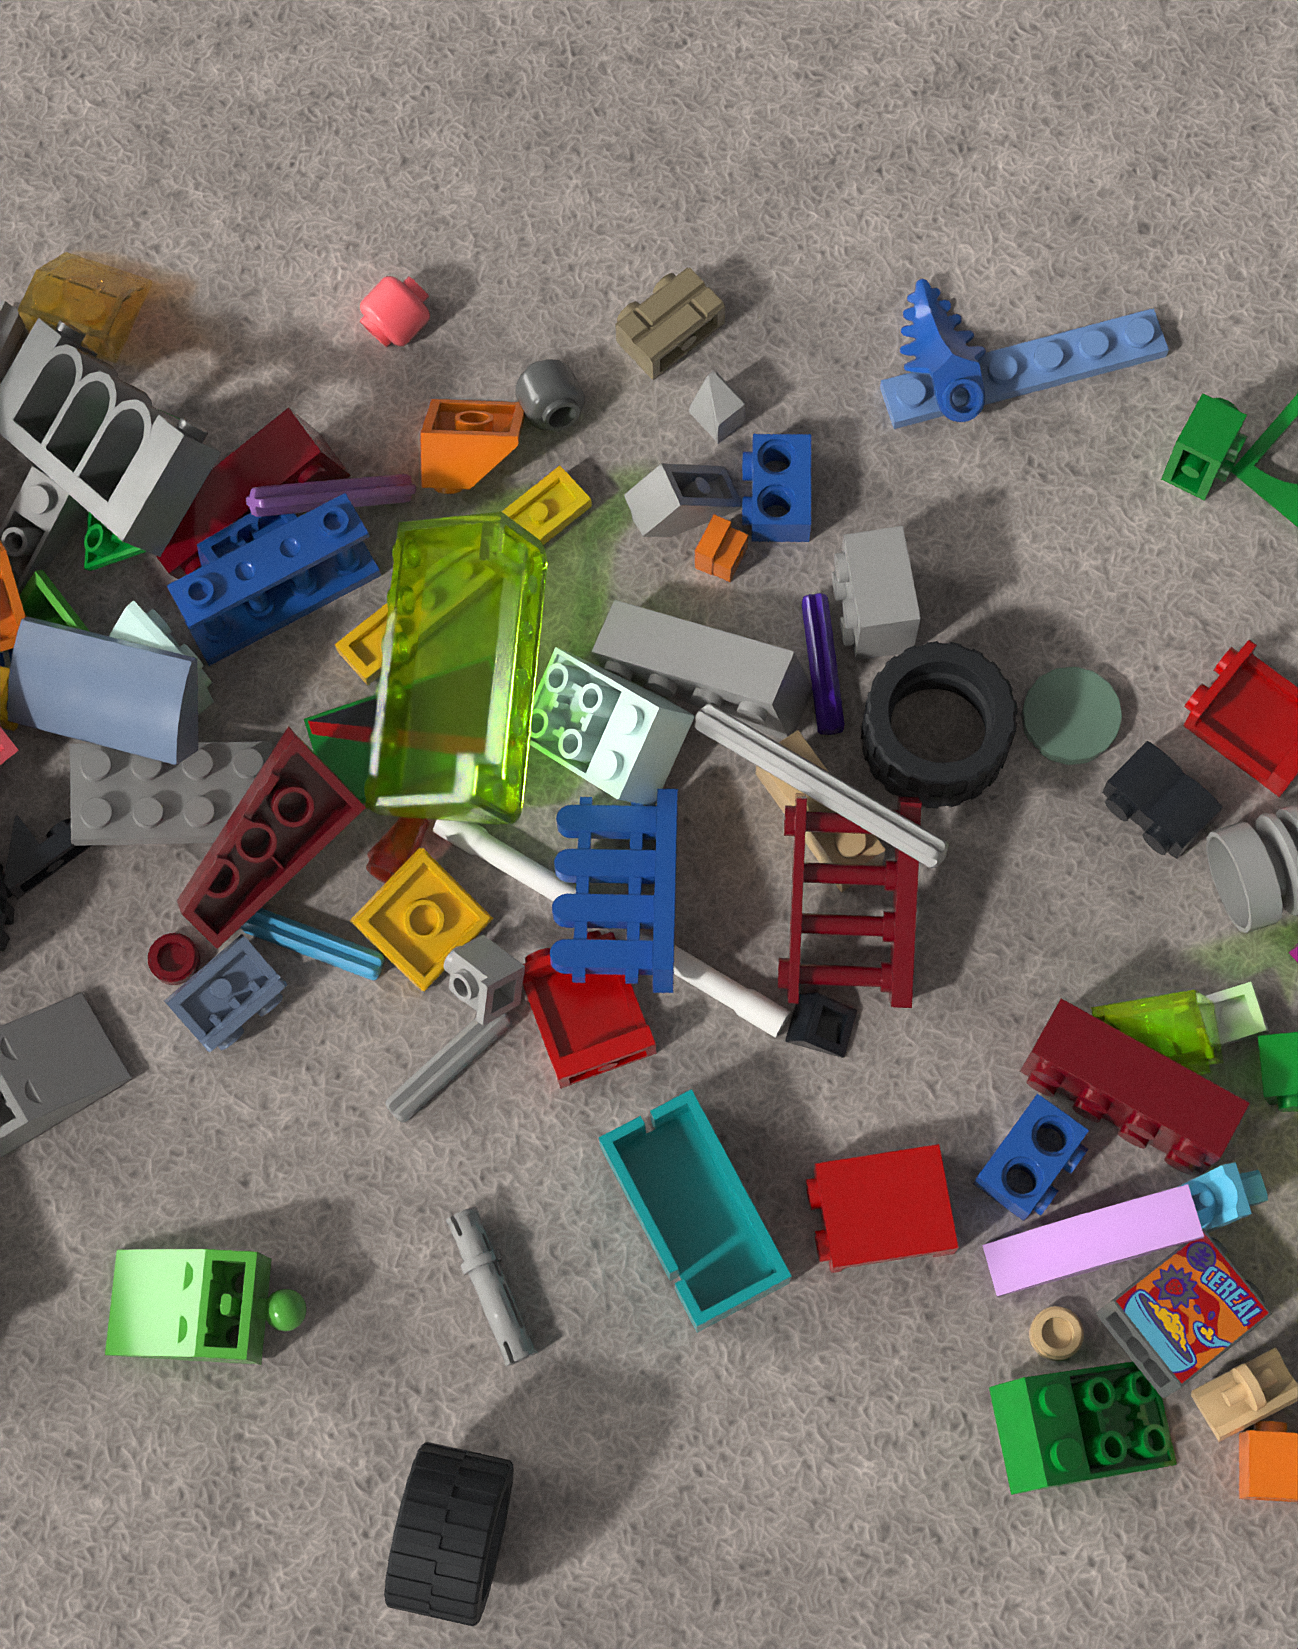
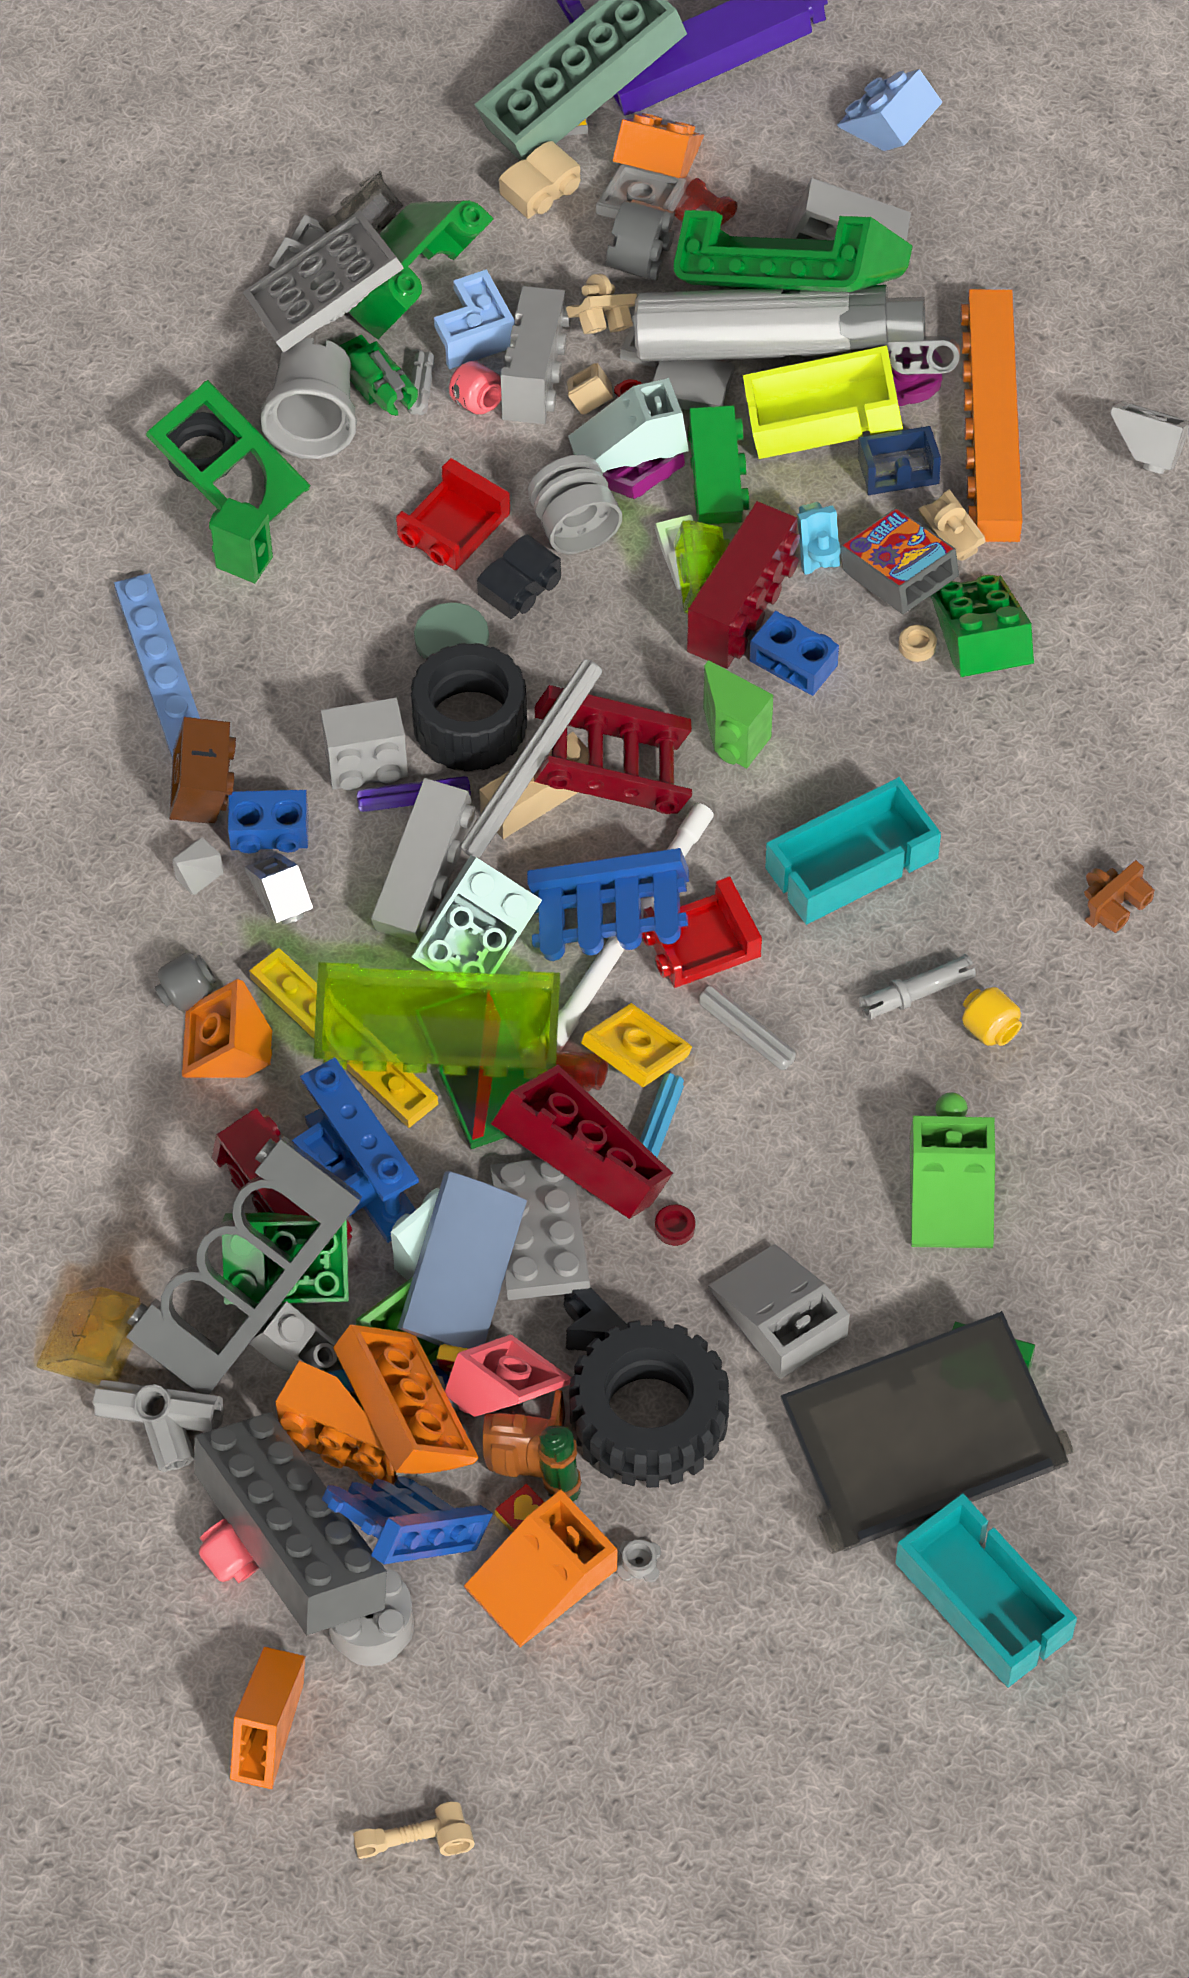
camera: 95 degrees left, 15 degrees down
sand blue bracket [164,934,288,1052] -> none
medium lavender axle [246,474,416,517] -> none
coral head [360,276,430,348] -> none
black tyre [384,1442,514,1627] -> none
light grey brick [444,935,525,1026] -> none
dark tan brick [615,267,725,380] -> none
orange piece [695,514,748,582] -> none
black slope [785,992,857,1058] -> none
red panel [805,1144,959,1273] -> none
blue plant [900,279,986,422] -> none
lavender slope [982,1184,1204,1297] -> none
none -> reddish brown brick [169,717,236,823]
none -> bright green slope [703,660,773,769]
none -> yellow head [962,987,1022,1046]
none -> dark orange hips [1084,860,1155,933]

